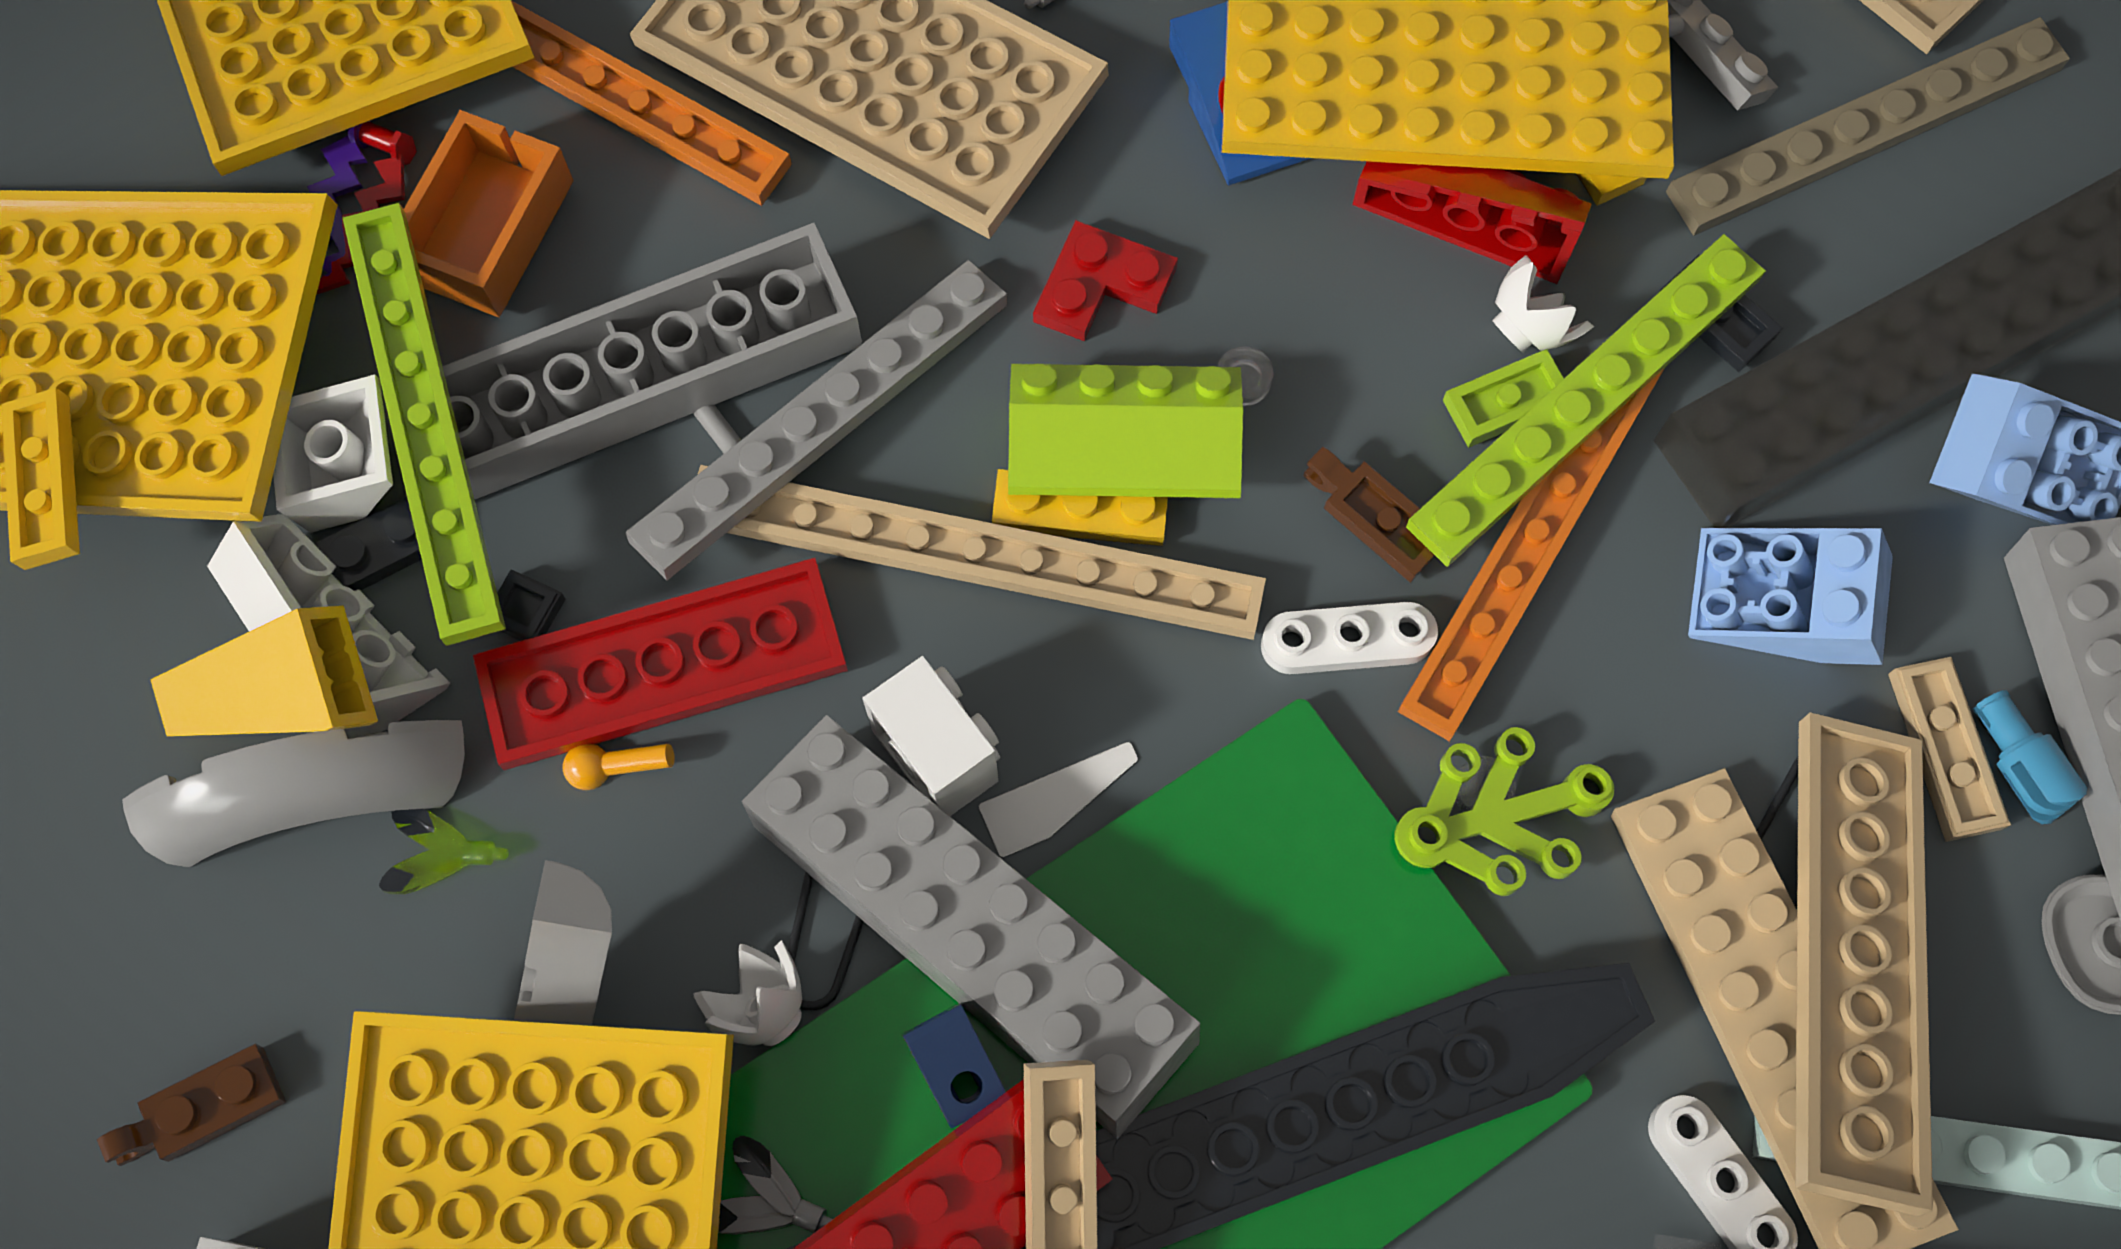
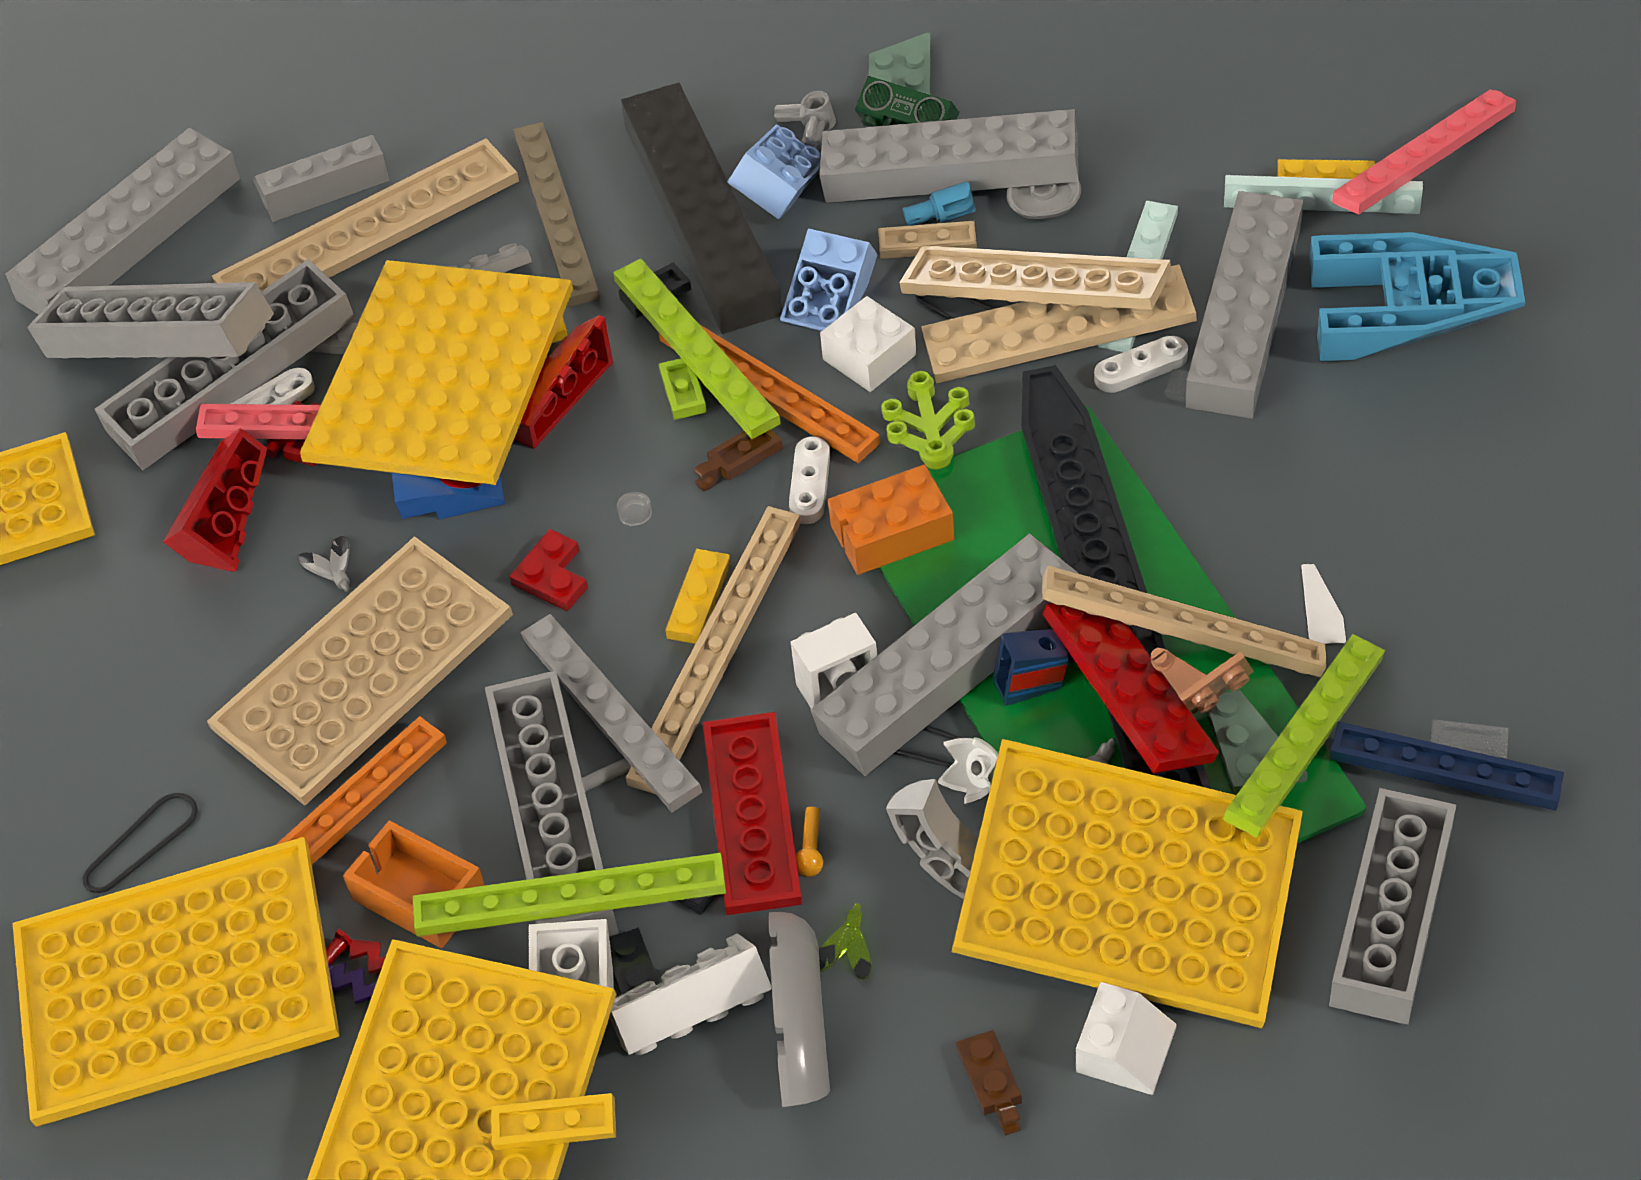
camera: 75 degrees left, 20 degrees down
yellow slope [150,605,378,736] -> none
white sticker [979,742,1138,857] -> none
lime slope [1008,364,1243,498] -> none
white piece [1492,255,1594,353] -> none
none -> white brick [820,296,916,392]
none -> orange piece [828,464,954,575]

